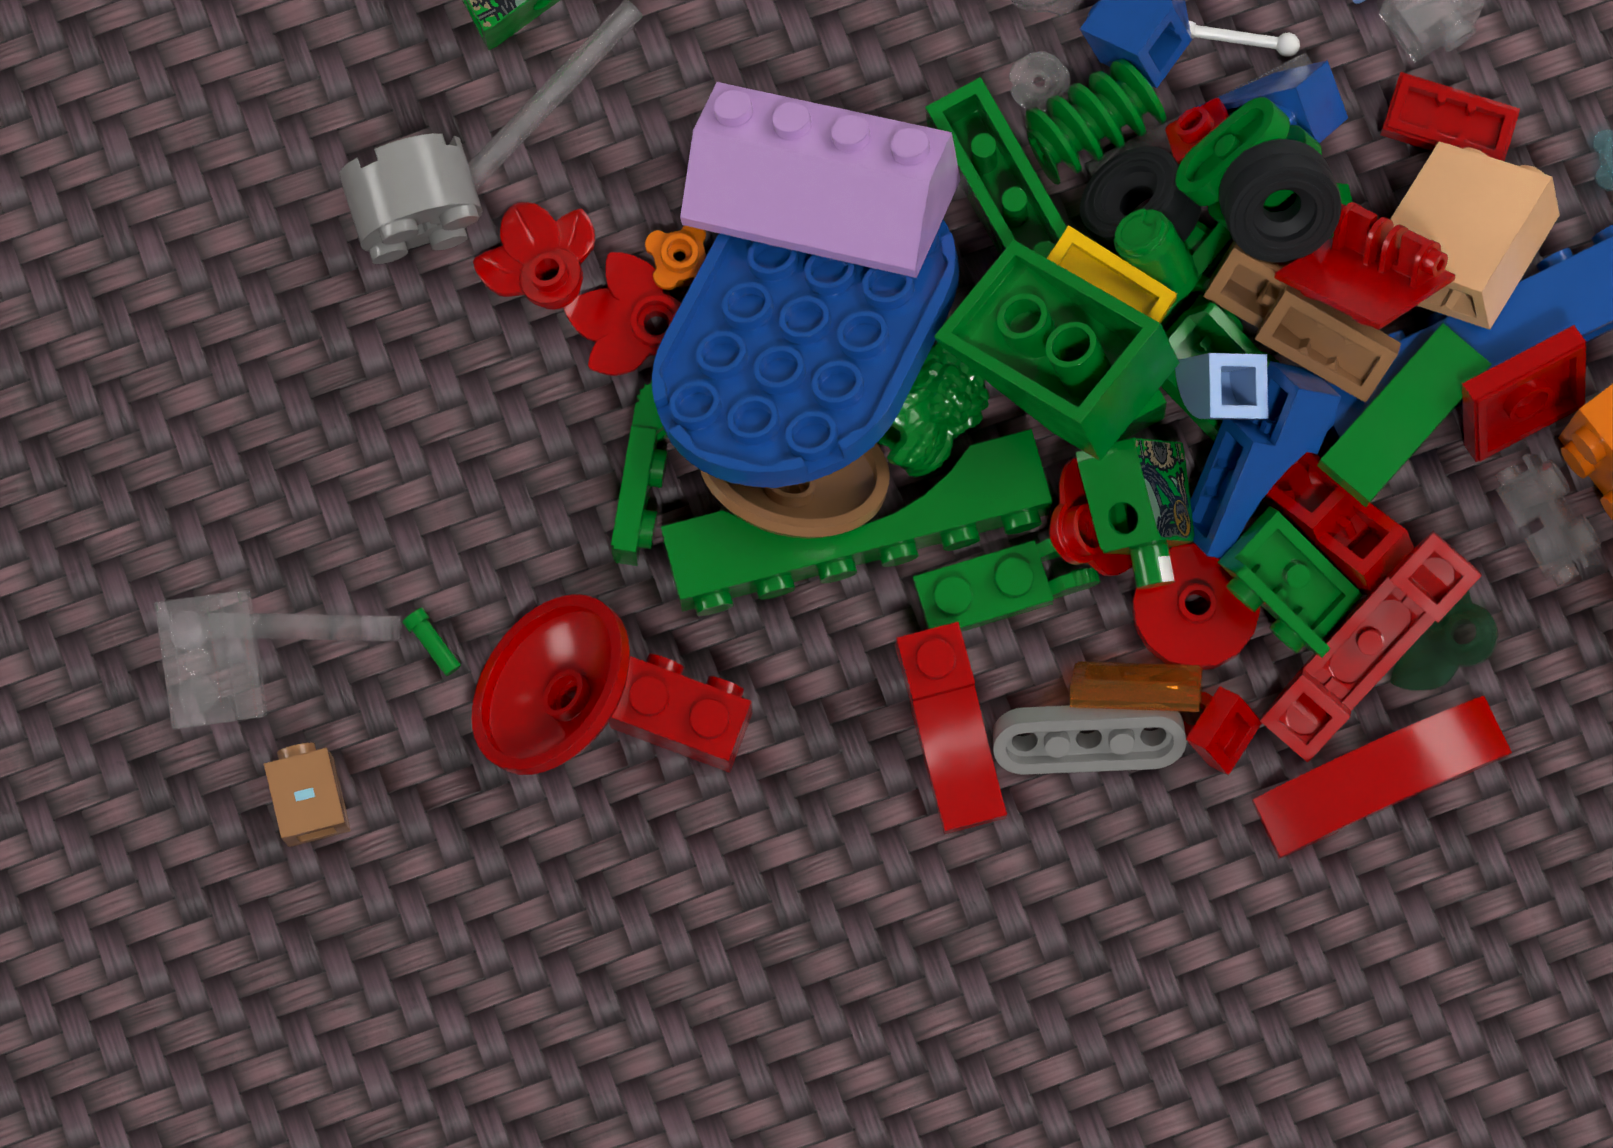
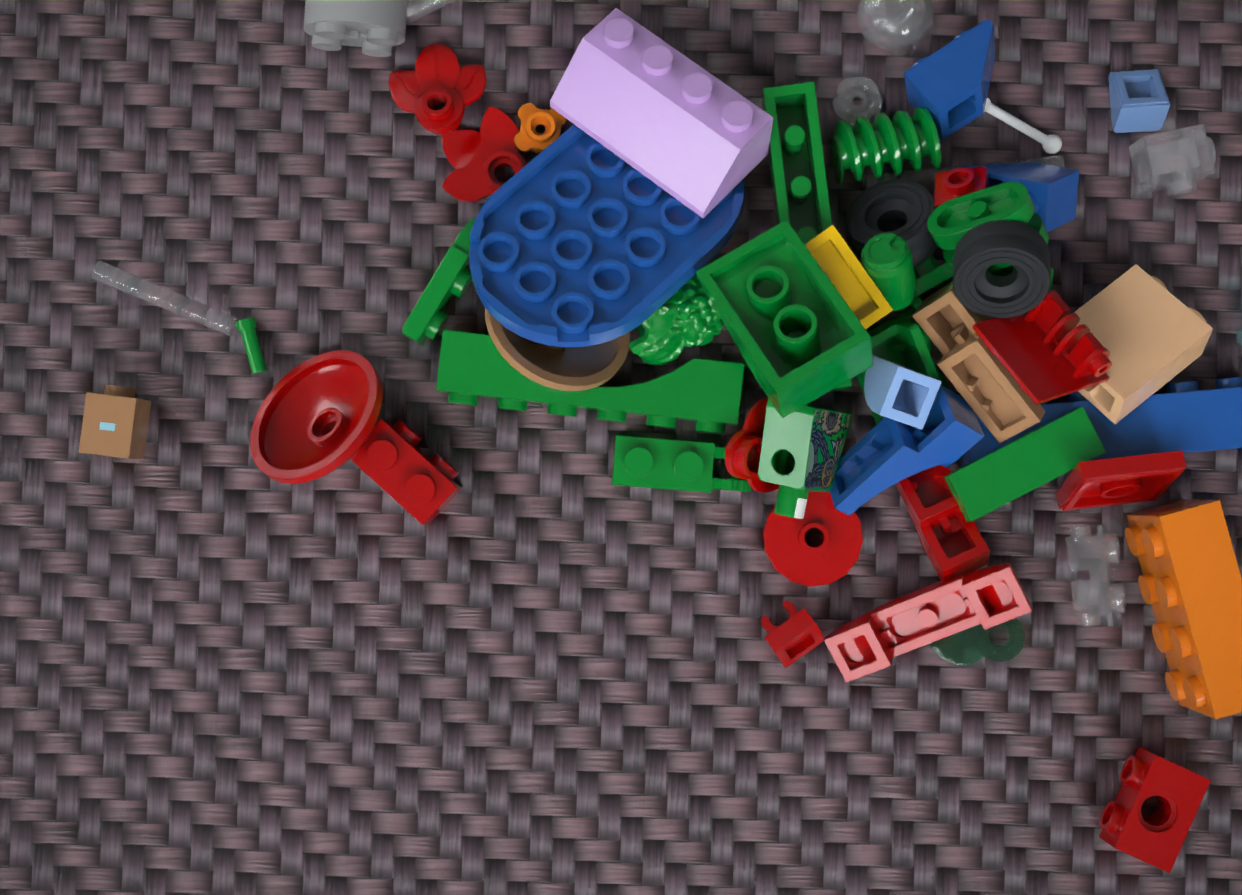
camera: 20 degrees right, 10 degrees up
clear plate [154,589,268,730] -> none
red slope [895,621,1007,835] -> none
light grey plate [992,702,1187,775] -> none
clear orange tile [1070,661,1203,712] -> none
green bracket [1217,506,1363,658] -> none
red slope [1252,696,1512,859] -> none
red plate [1380,72,1520,161] -> none

